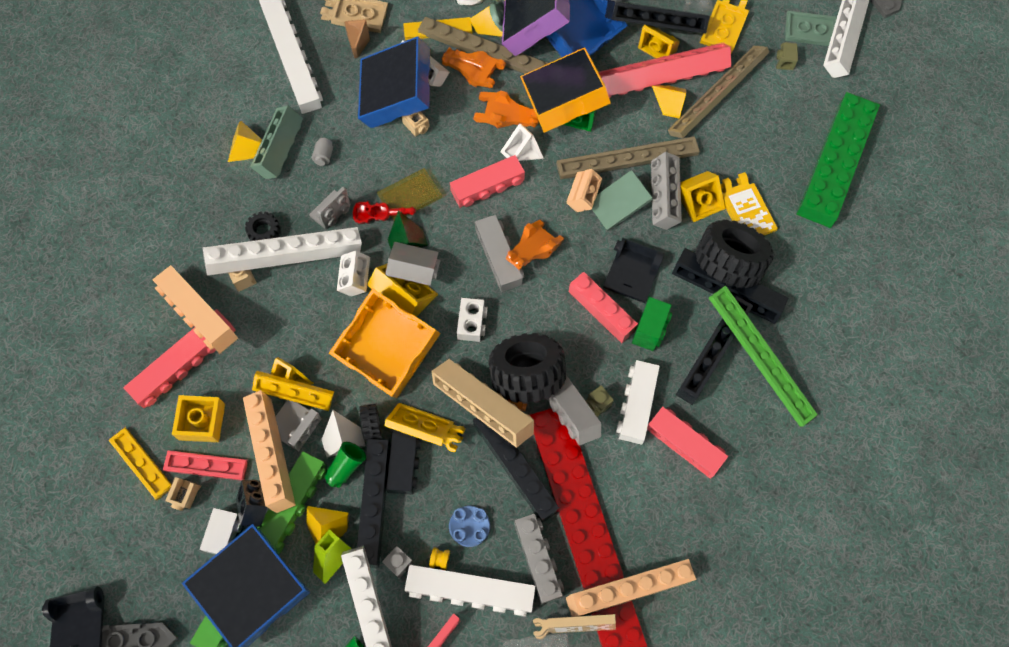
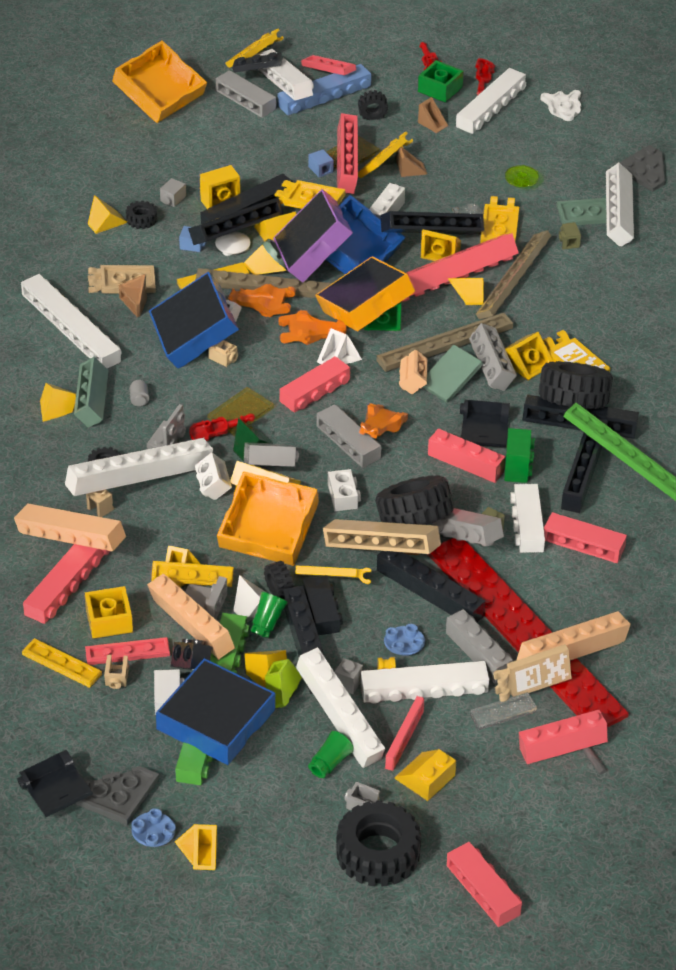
camera: 15 degrees left, 25 degrees down
green brick [796,92,880,228] -> none

